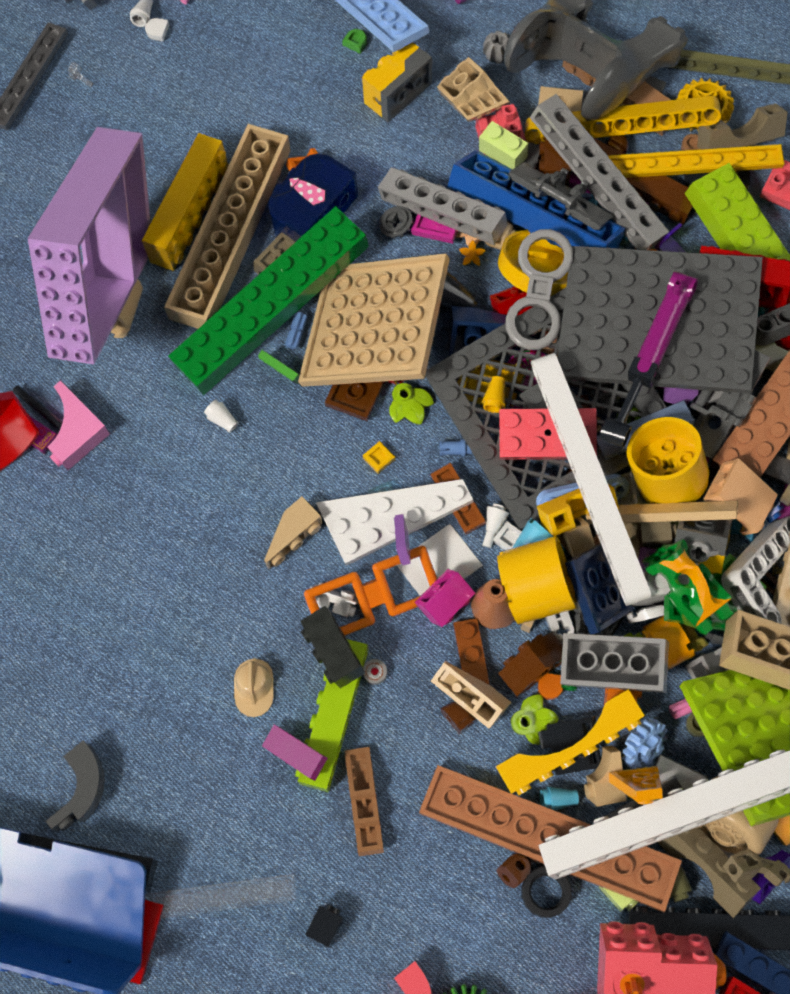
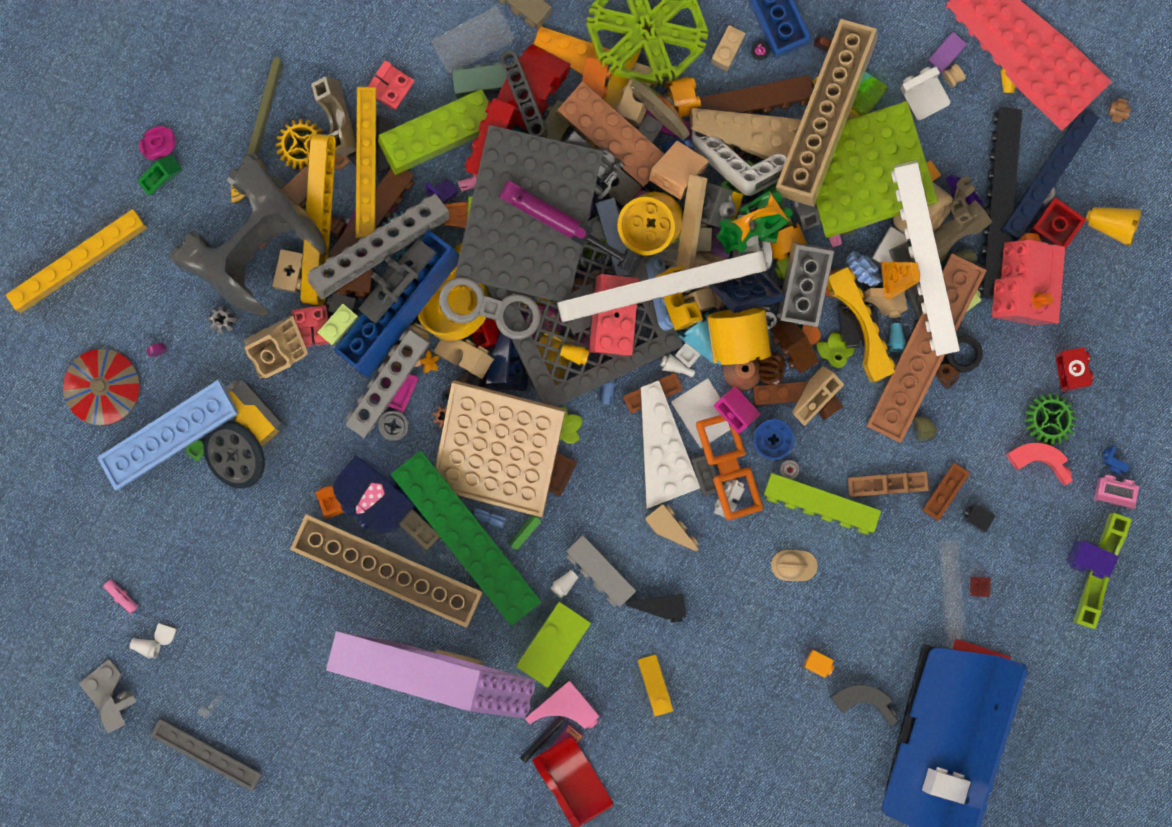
camera: 85 degrees left, 15 degrees up
yellow brick [141,133,229,271] -> none
magenta tile [262,724,328,781] -> none
pearl dark grey brick [300,606,366,689] -> none
yellow tile [362,441,395,474] -> none
medium lavender tile [394,514,411,565] -> none
none -> dark grey wedge [203,421,265,489]
none -> tan arch [434,339,494,379]
none -> lime brick [516,602,591,688]
none -> light grey brick [566,535,636,607]
none -> black slope [626,594,686,623]
none -> yellow slope [638,654,673,716]
none -> dark grey plate [691,456,717,496]
none -> blue wheel [753,419,794,460]
none -> reddish brown gear [759,352,786,385]
none -> light orange brick [803,650,835,678]
none -> olive piece [913,416,938,442]
none -> dark orange plate [921,463,970,521]
none -> clear red plate [969,577,991,597]

